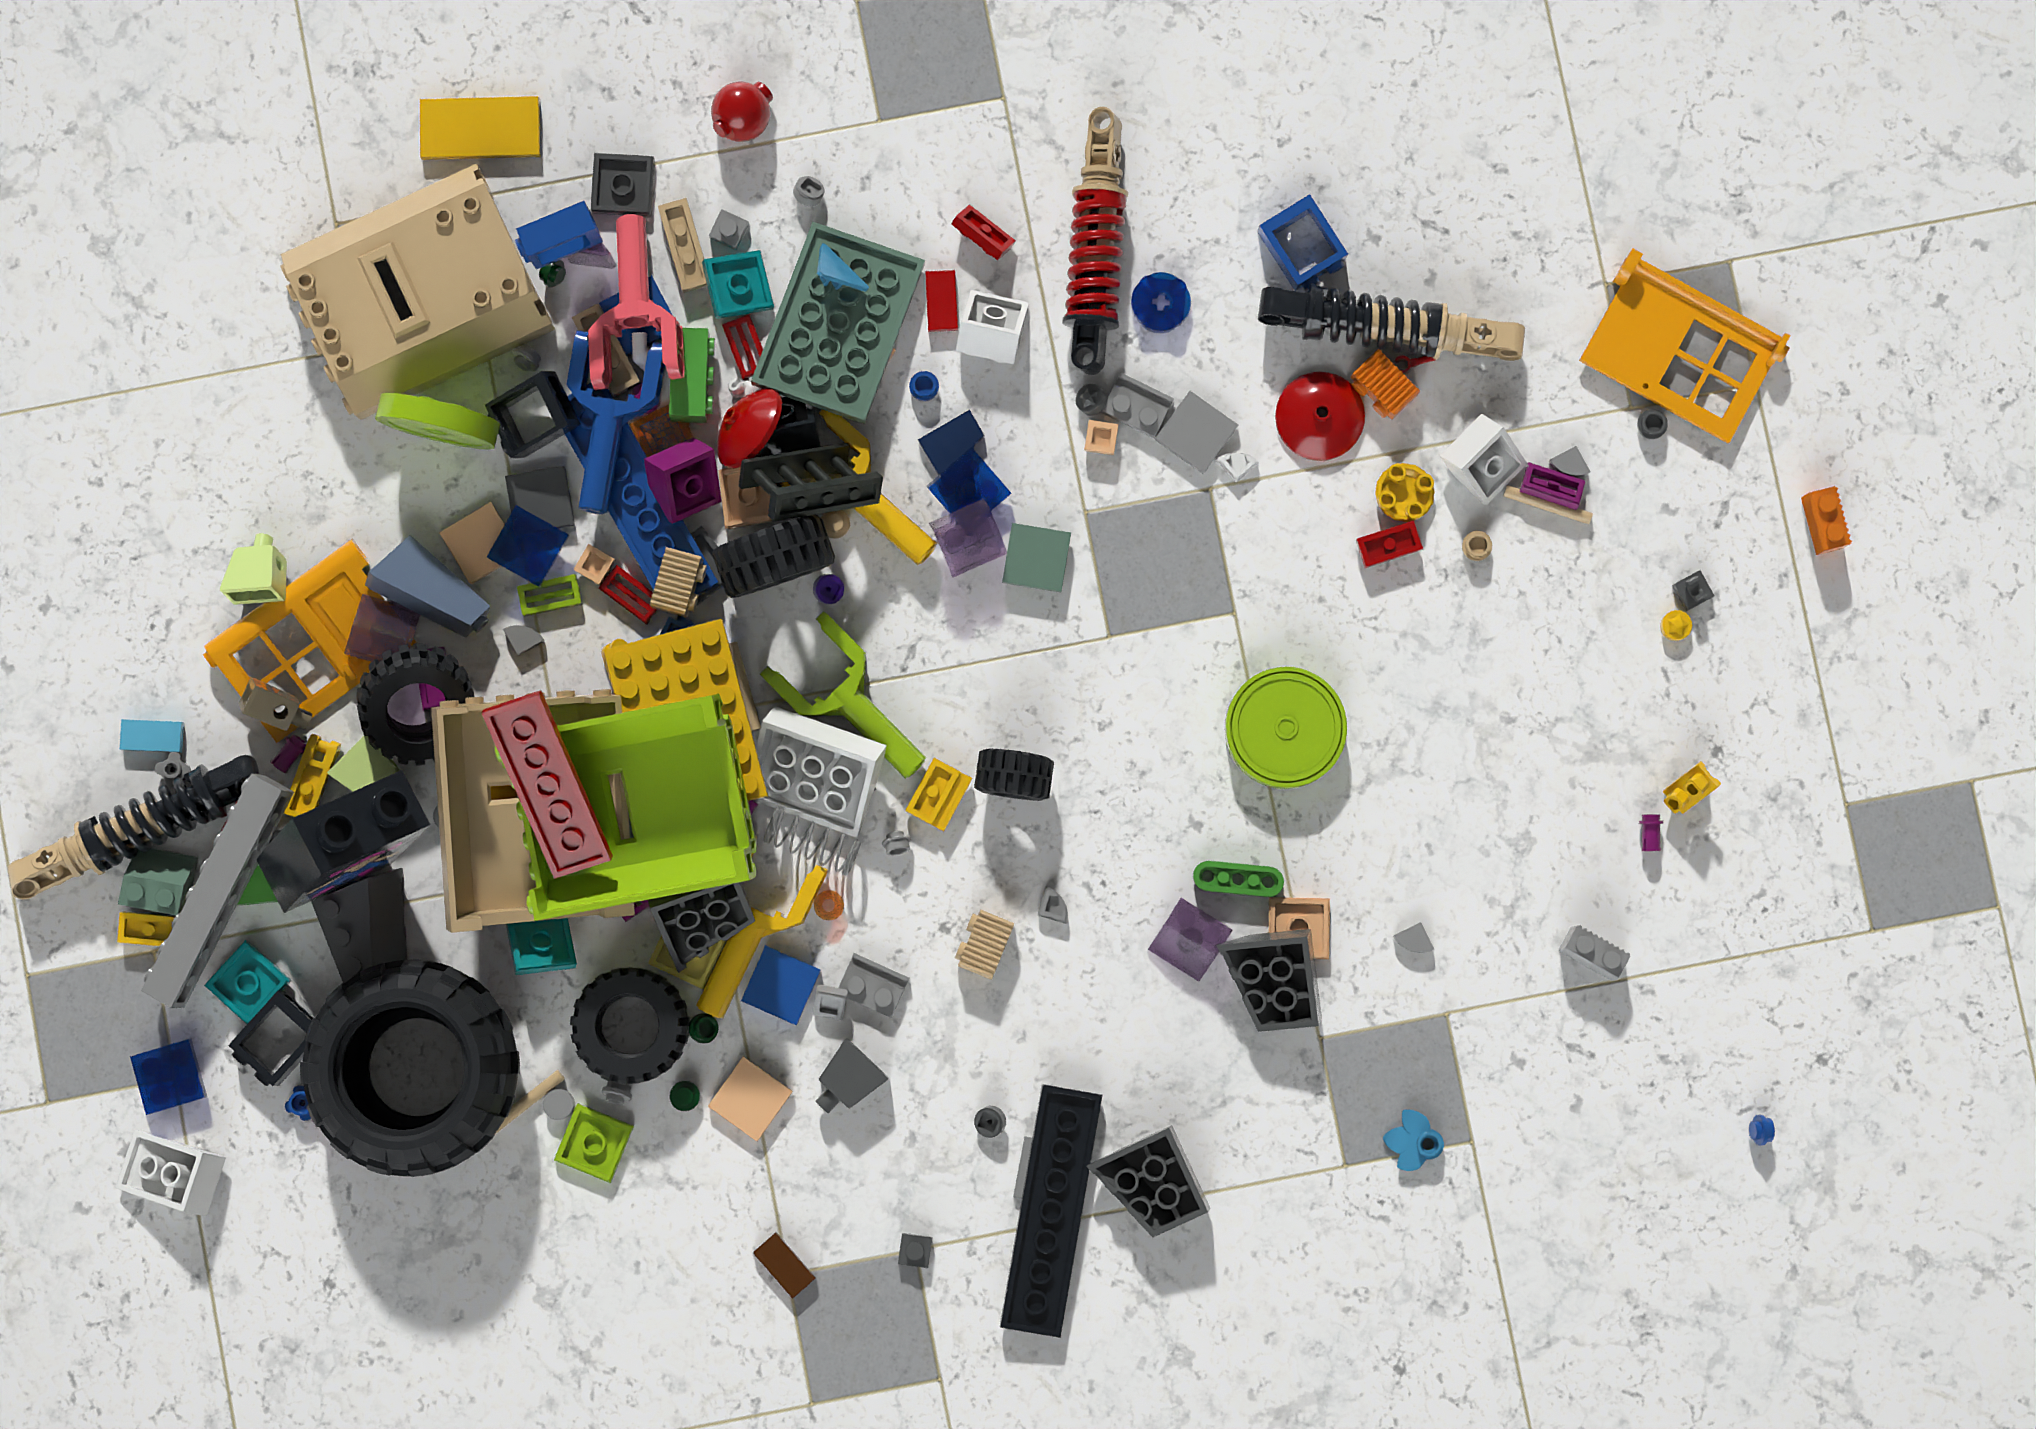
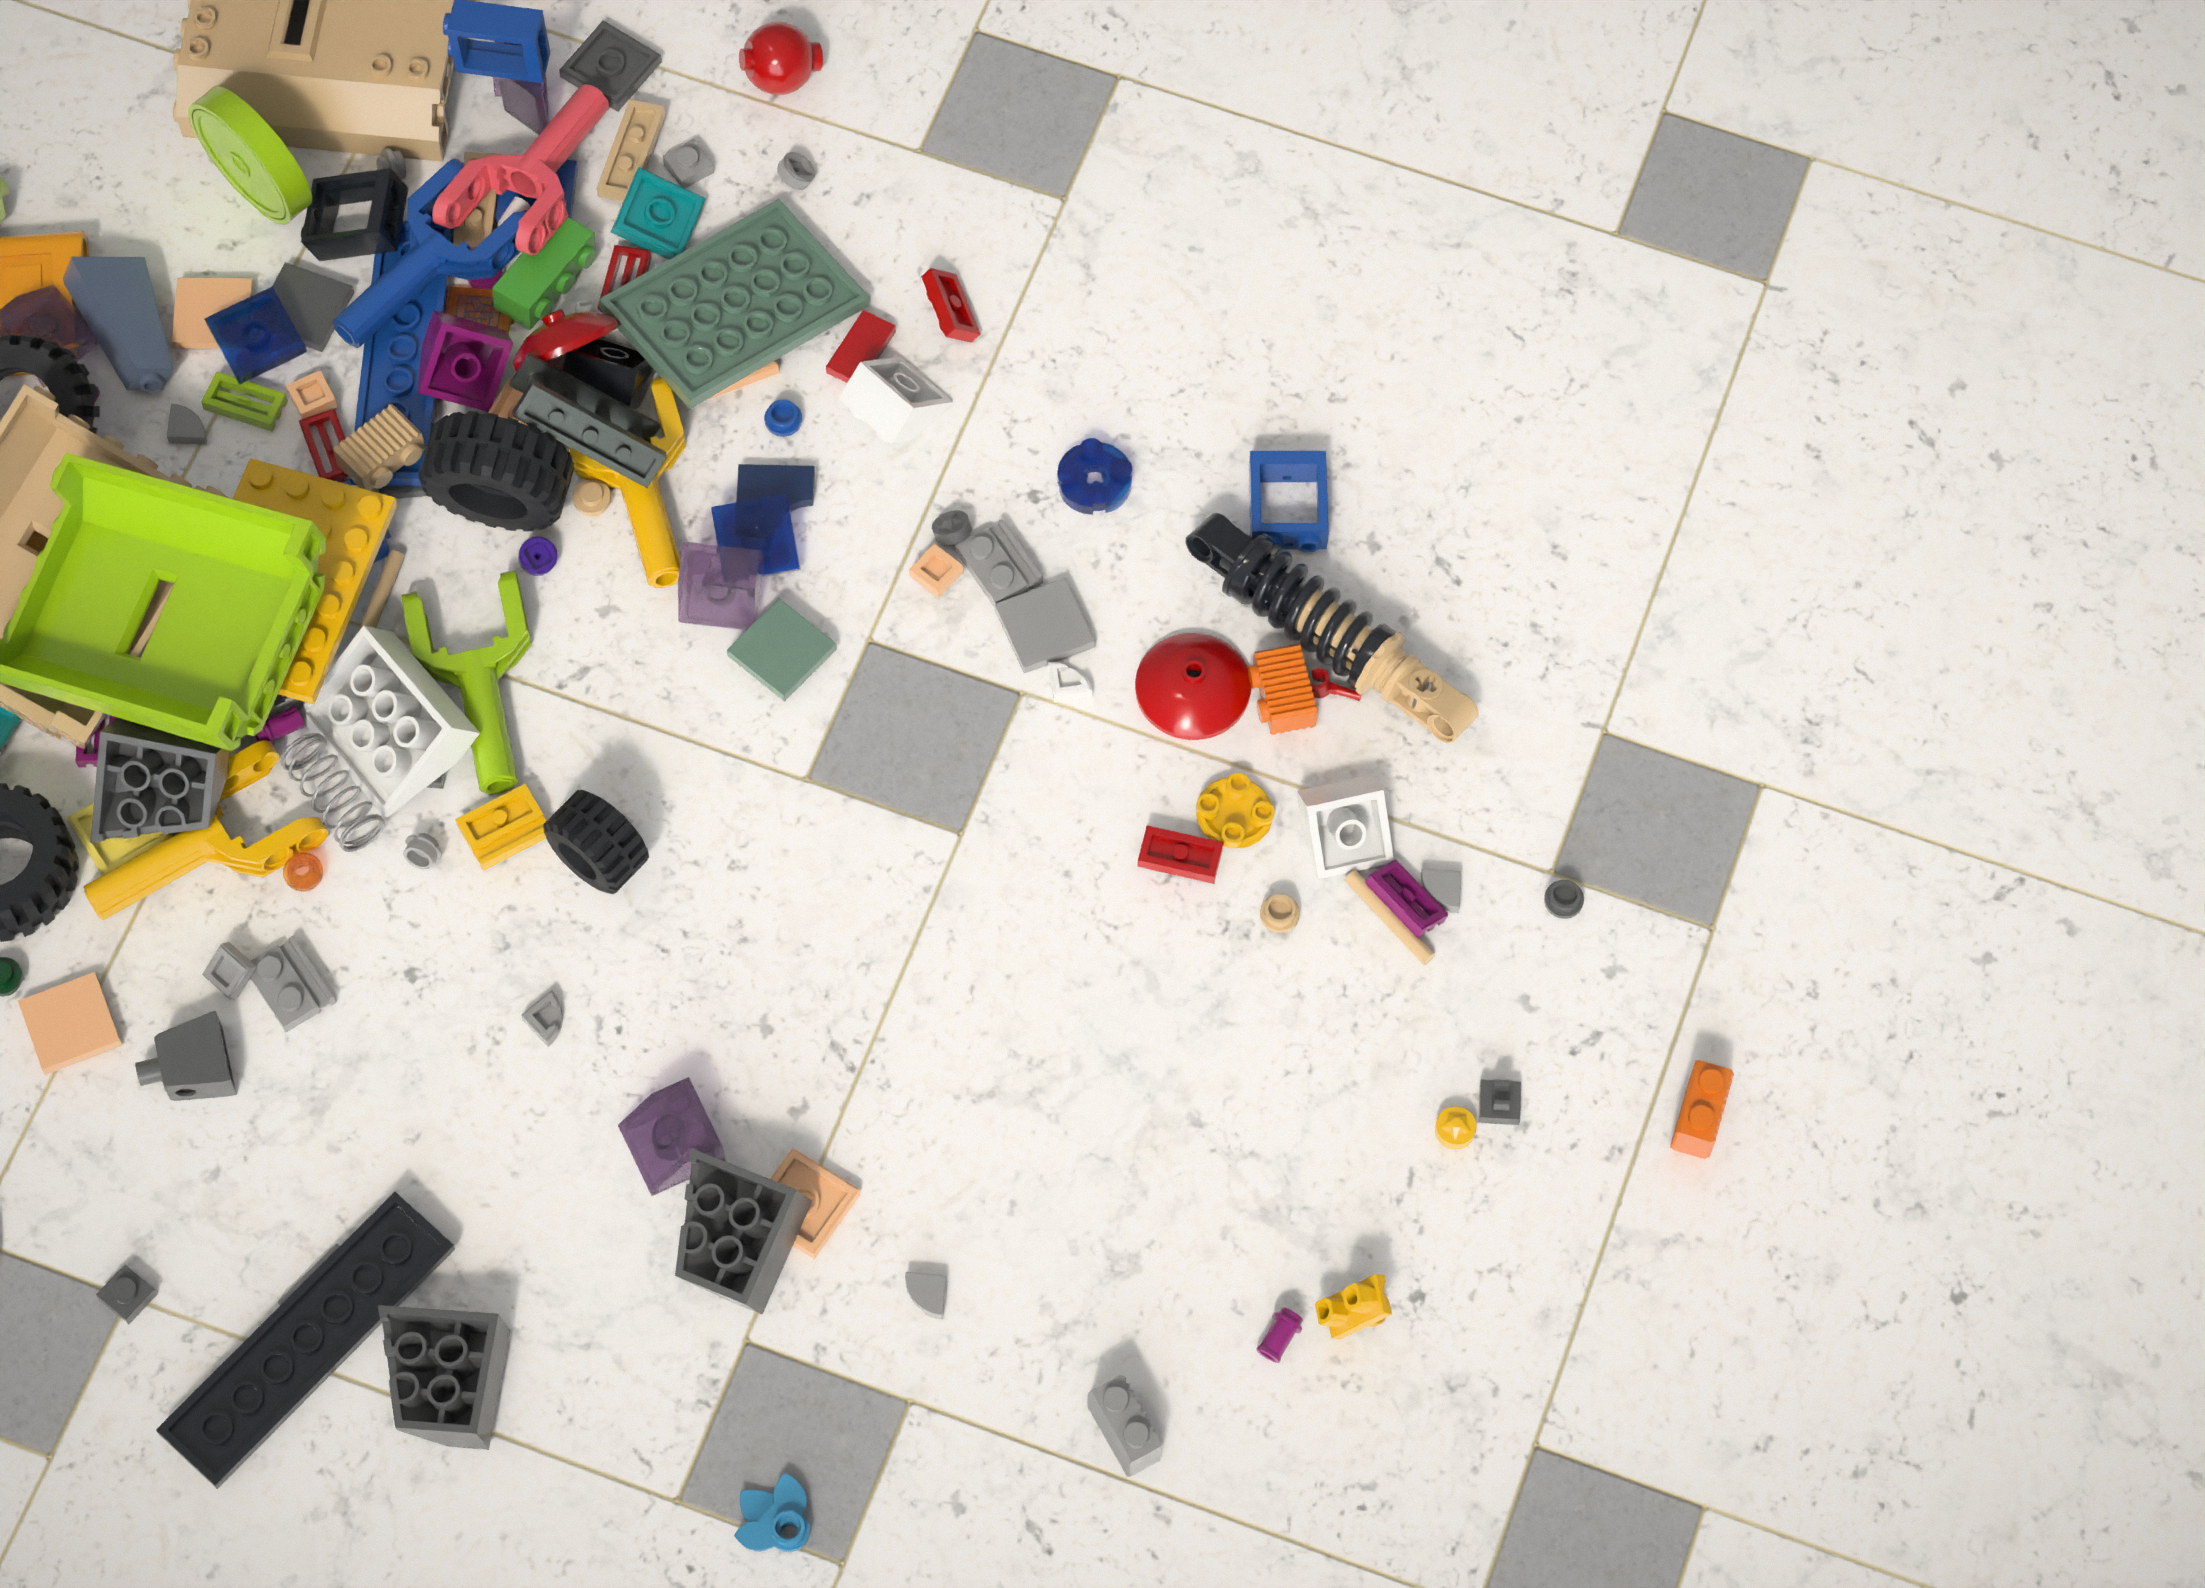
camera: 30 degrees right, 20 degrees down
plate [481,690,613,879] -> none
dark green plate [539,260,566,288] -> none
dark green plate [689,1013,719,1044] -> none
blue tile [741,945,821,1025] -> none
dark azure piece [817,243,869,292] -> none
tan brick [955,910,1014,980] -> none
dark grey tile [974,1106,1006,1138] -> none
piece [1062,107,1128,375] -> none
bright green plate [1193,861,1284,897] -> none
lime brick [1224,667,1347,789] -> none
light orange door [1579,248,1791,444] -> none

